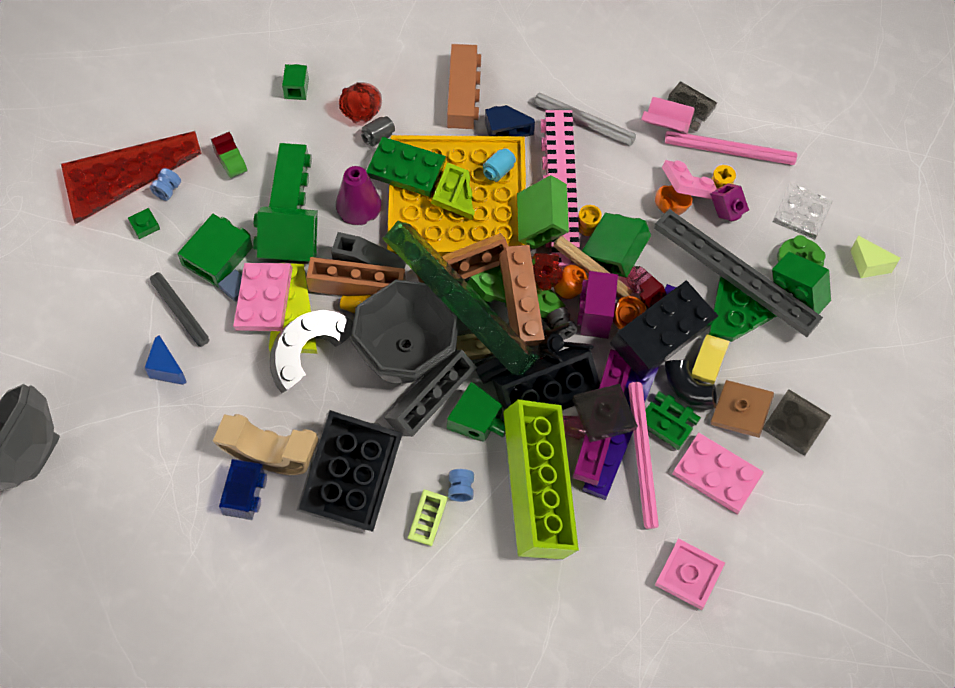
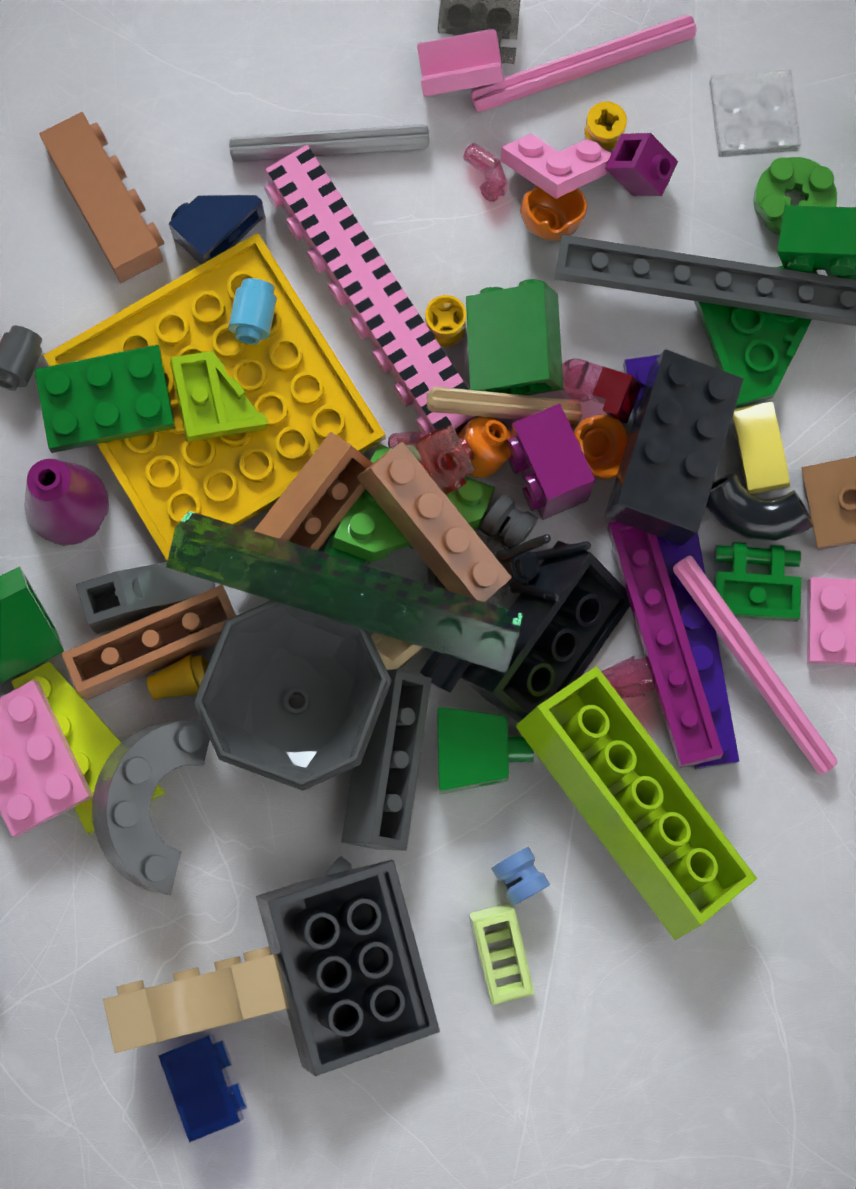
camera: 30 degrees left, 15 degrees up
bright green brick [517,175,569,249] -> none
clear smoke plate [572,384,638,442] -> none
none -> clear pink arm [463,143,508,202]

